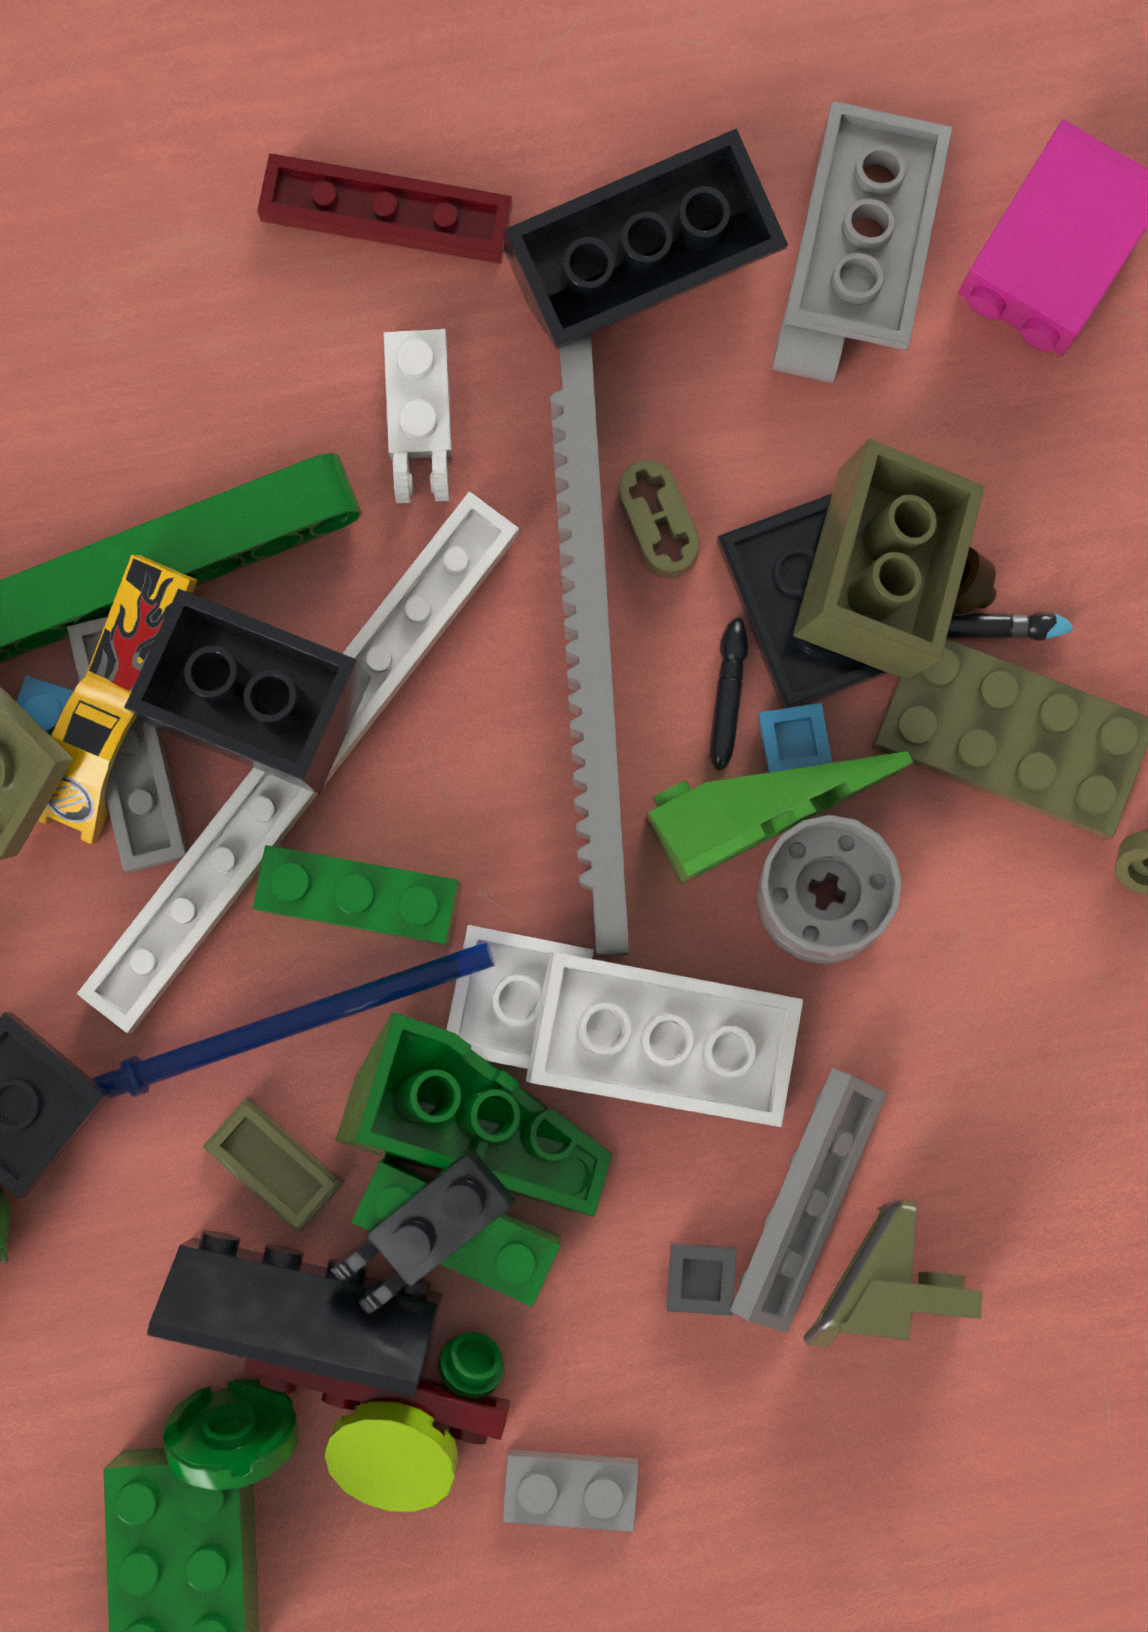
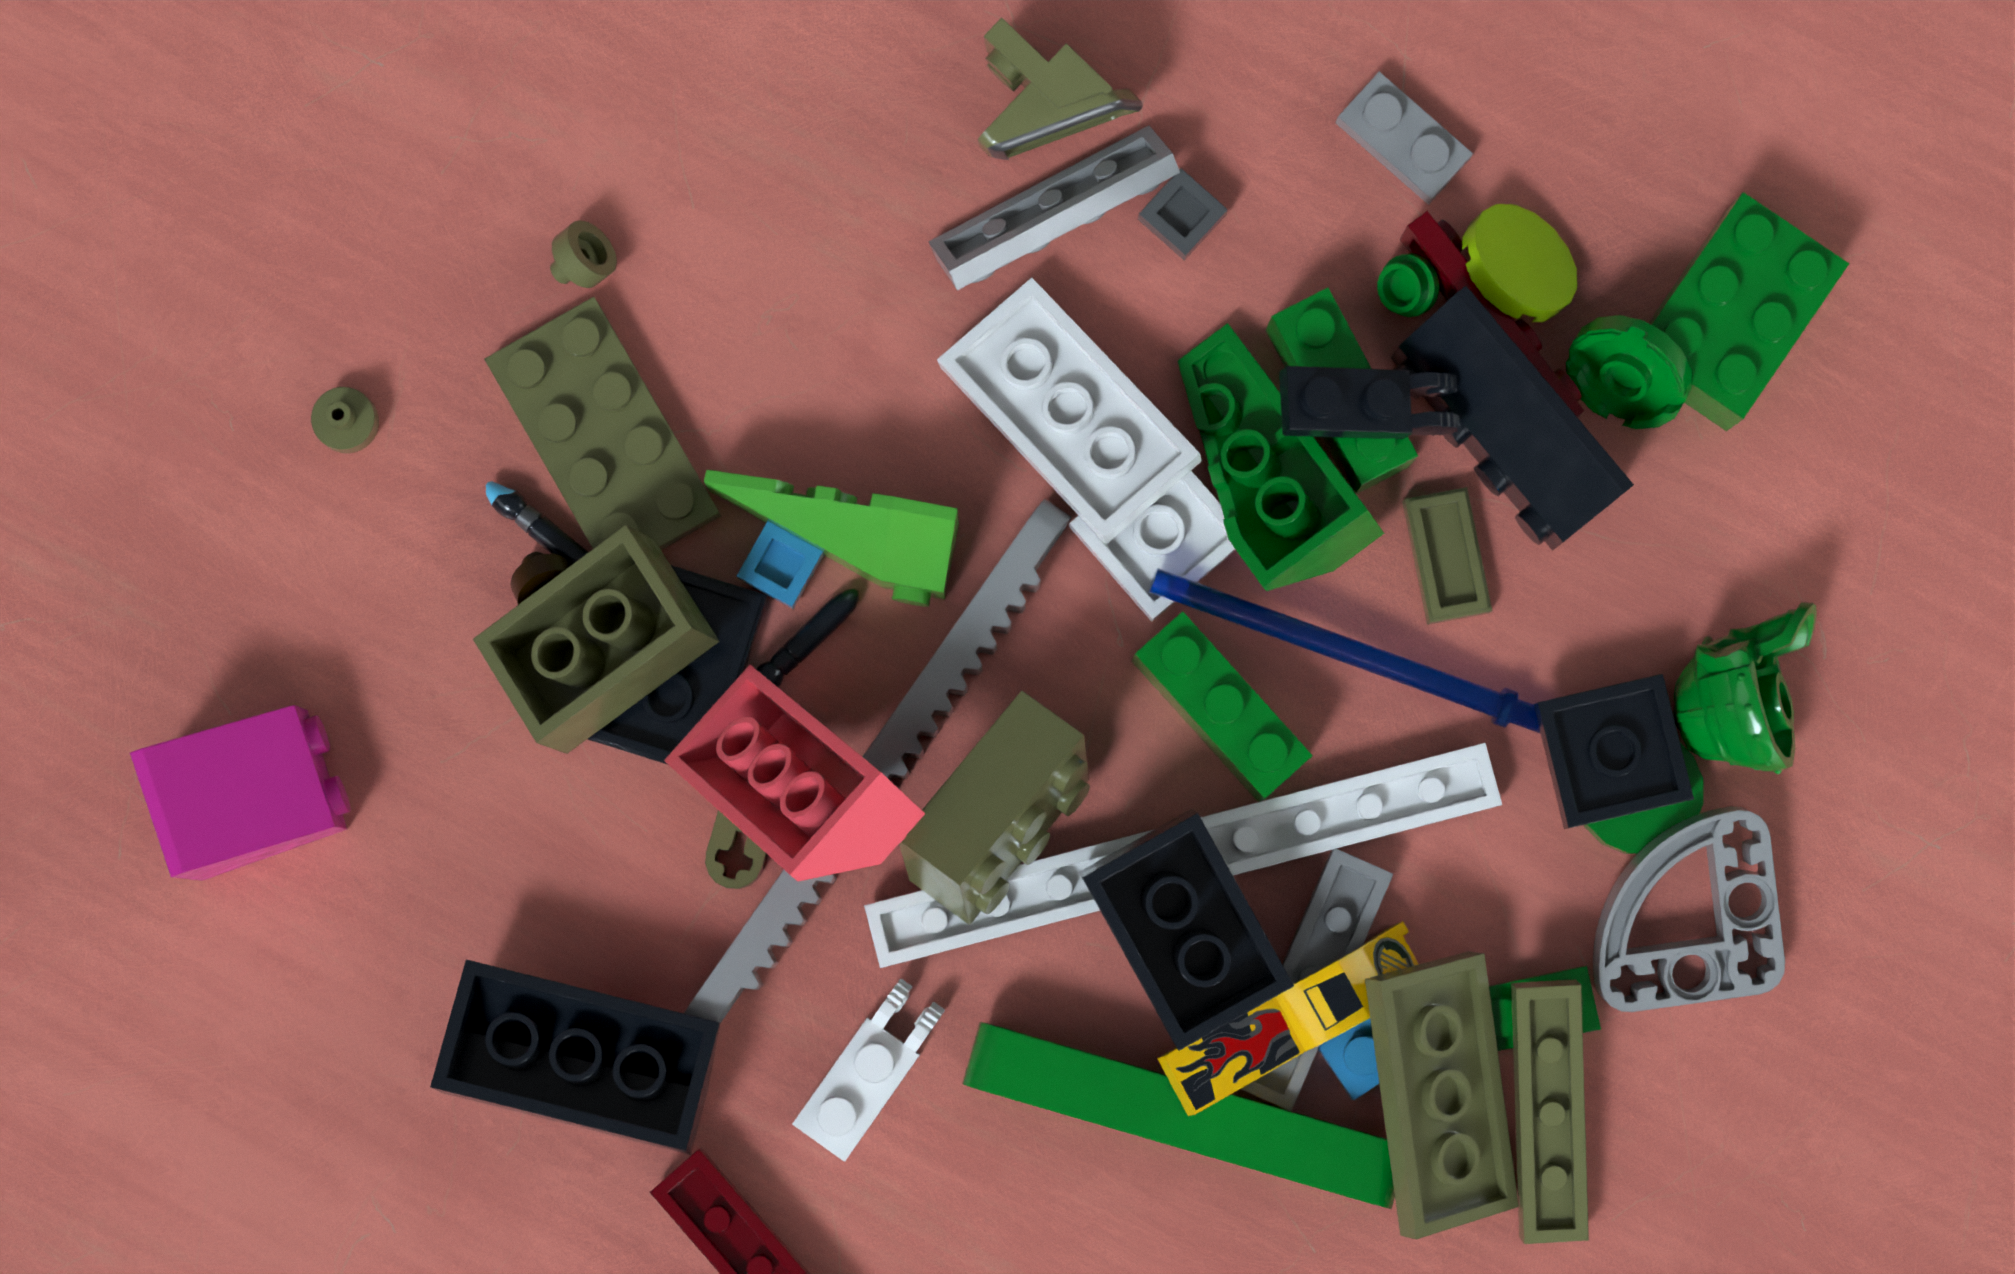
camera: 145 degrees left, 0 degrees up
light grey wheel [756,815,902,965] -> none
light grey hinge [772,101,953,383] -> none
none -> coral slope [664,665,925,882]
none -> olive brick [899,690,1090,925]

